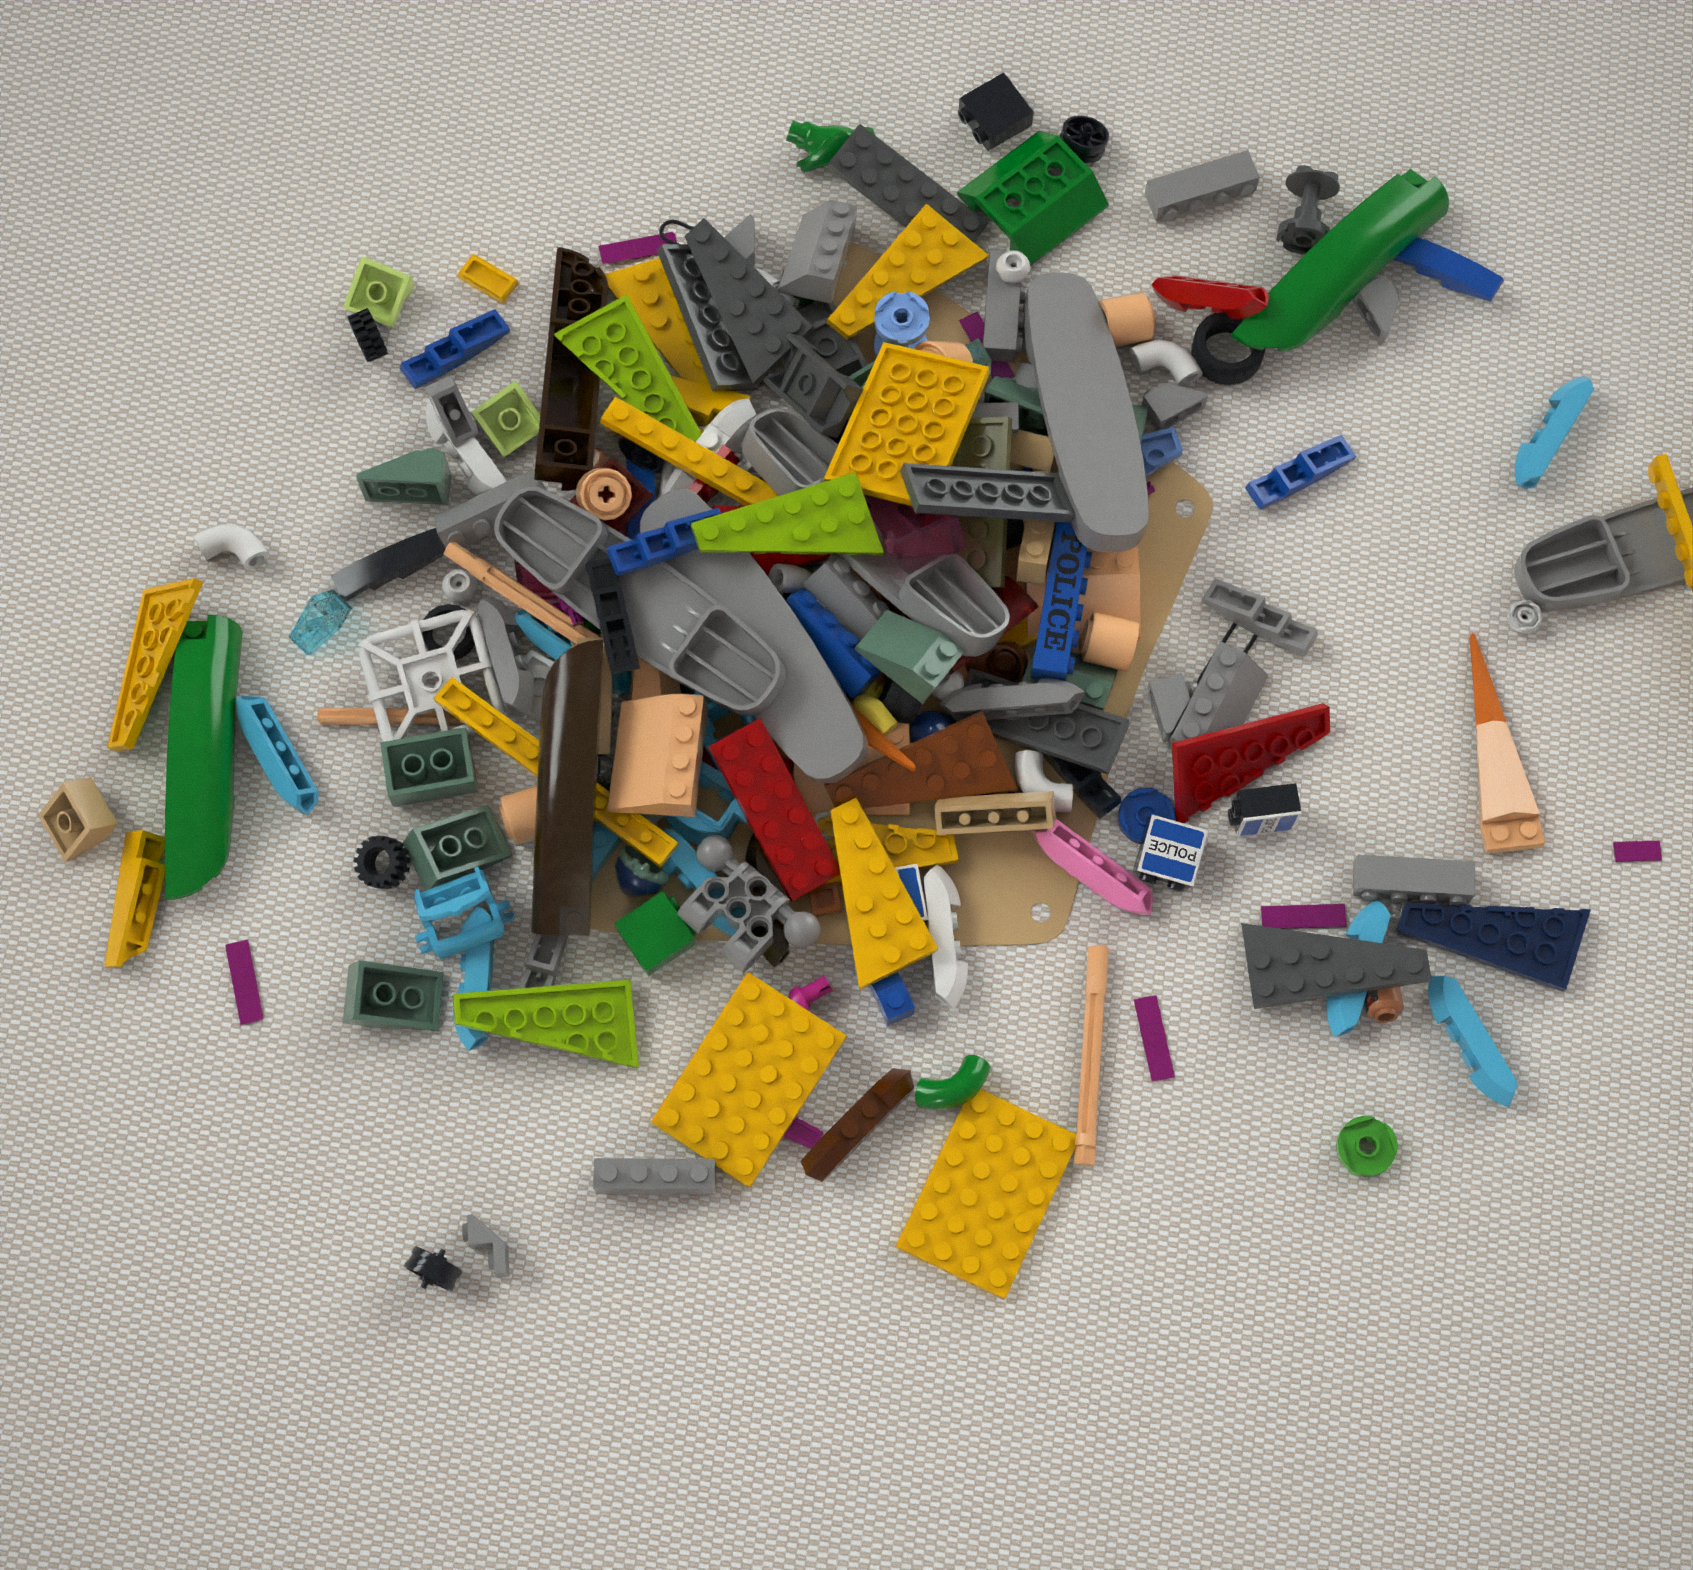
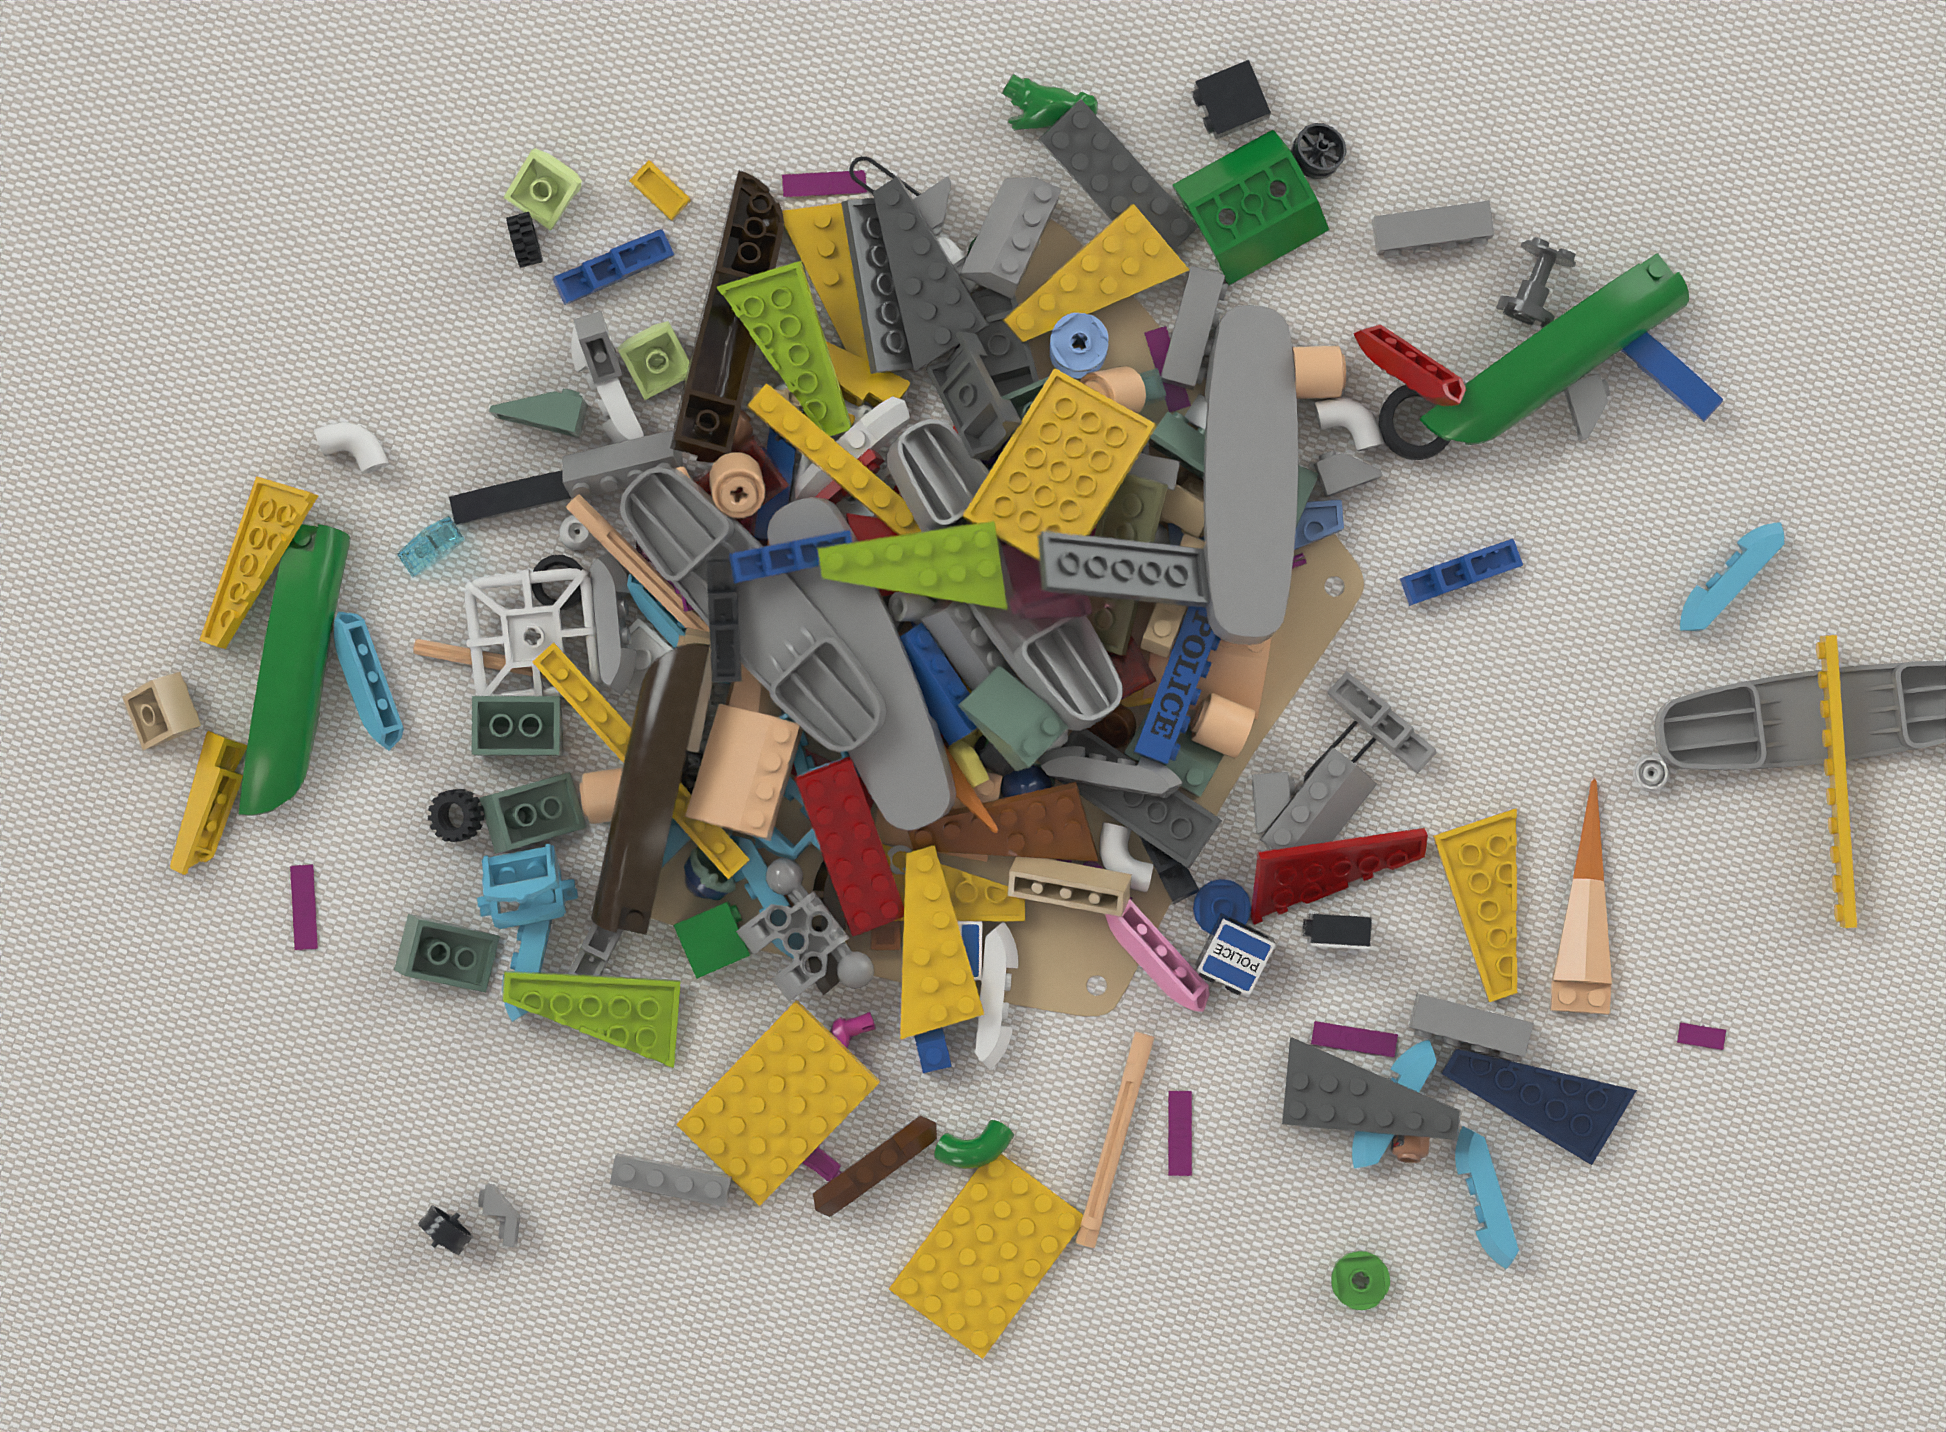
camera: 15 degrees right, 15 degrees up
white plate [996,250,1030,284] -> none
none -> yellow wing [1433,808,1517,1002]

